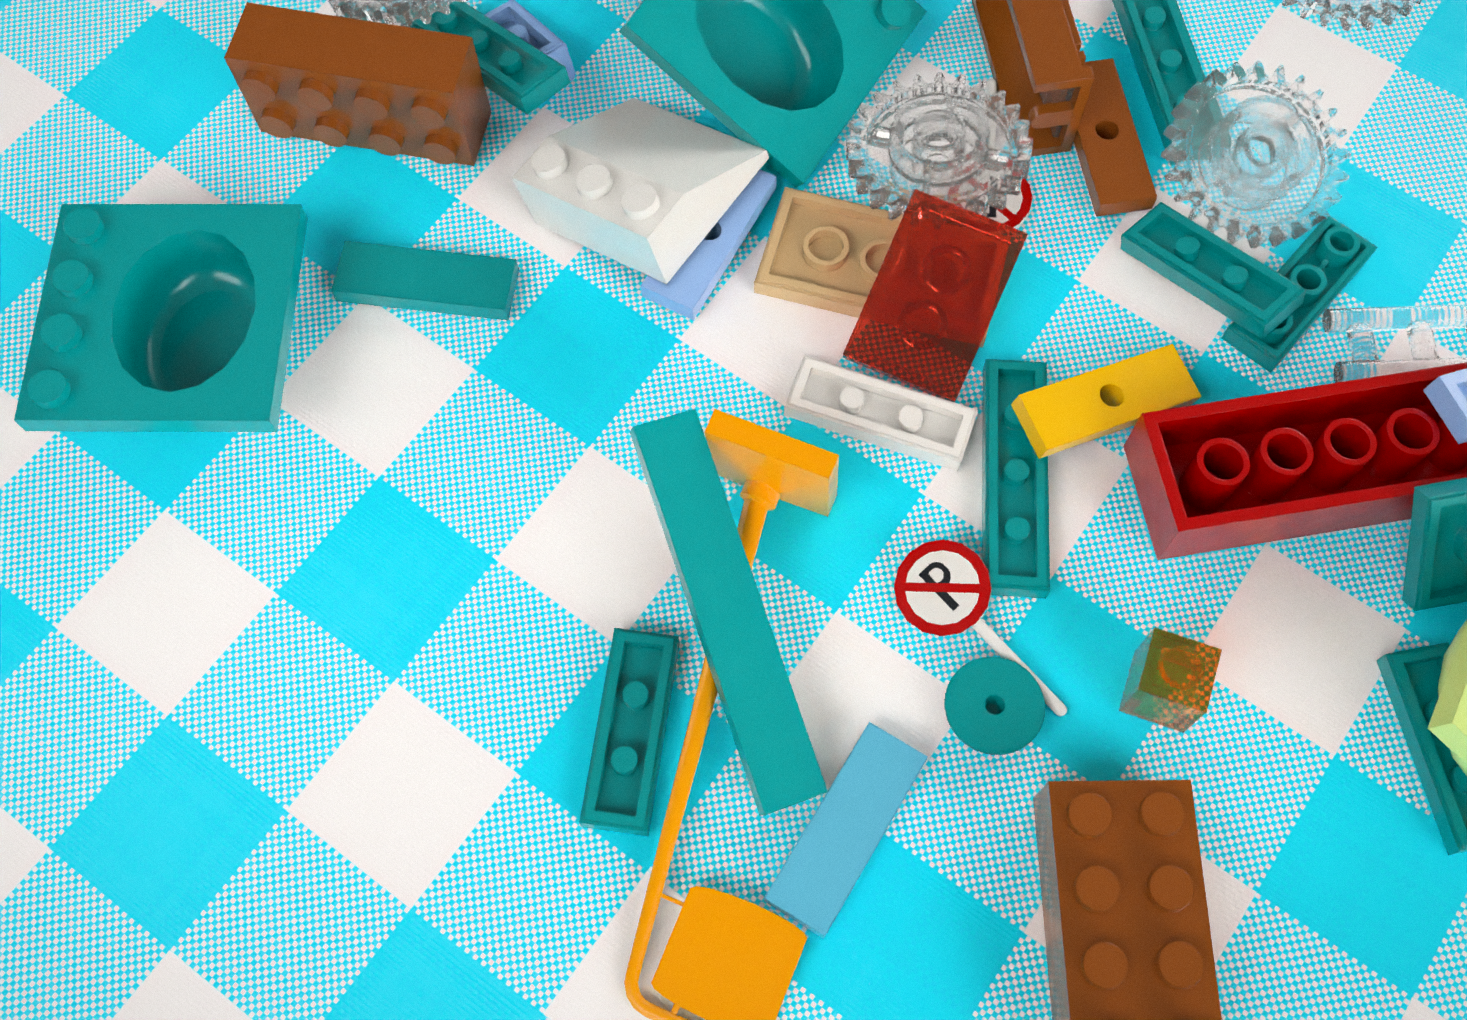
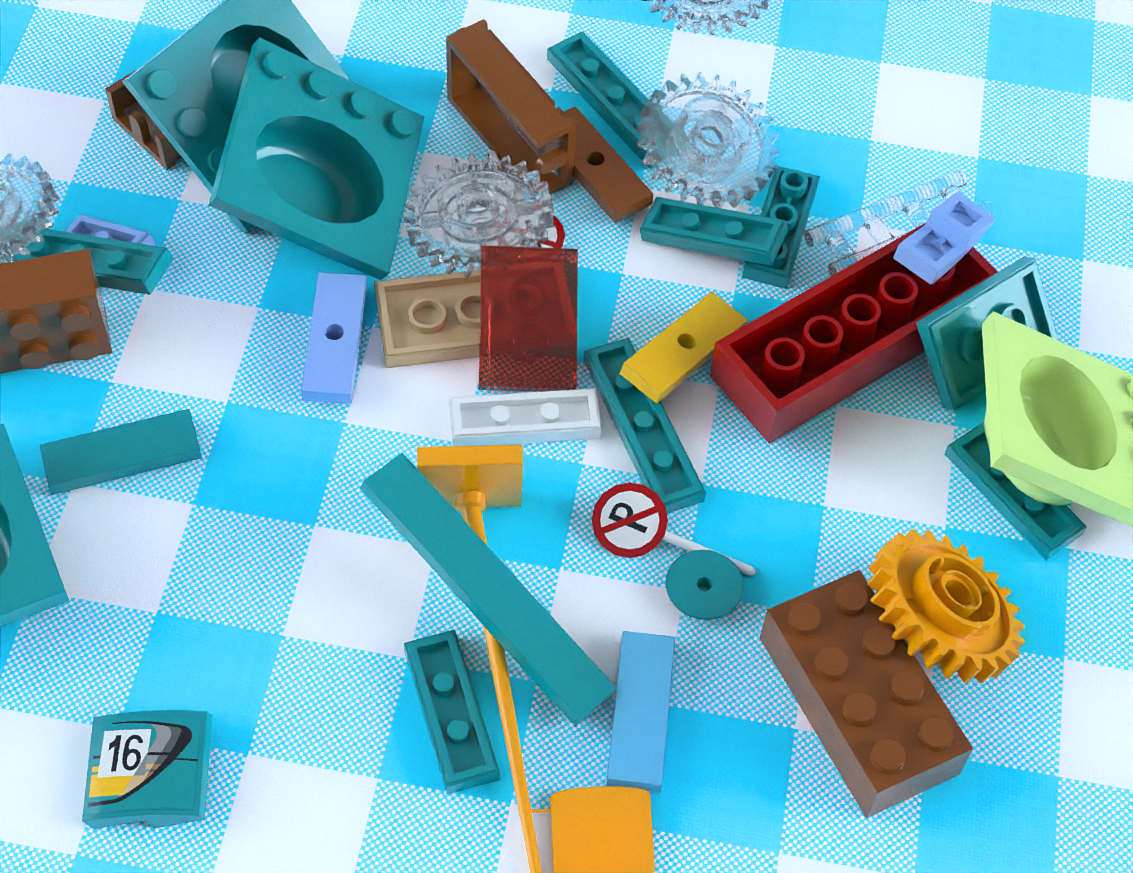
camera: 30 degrees left, 10 degrees down
white slope [512,98,769,284] -> none
clear orange brick [1119,627,1222,733] -> none
none -> teal slope [82,710,212,829]
none -> light orange gear [867,529,1025,683]

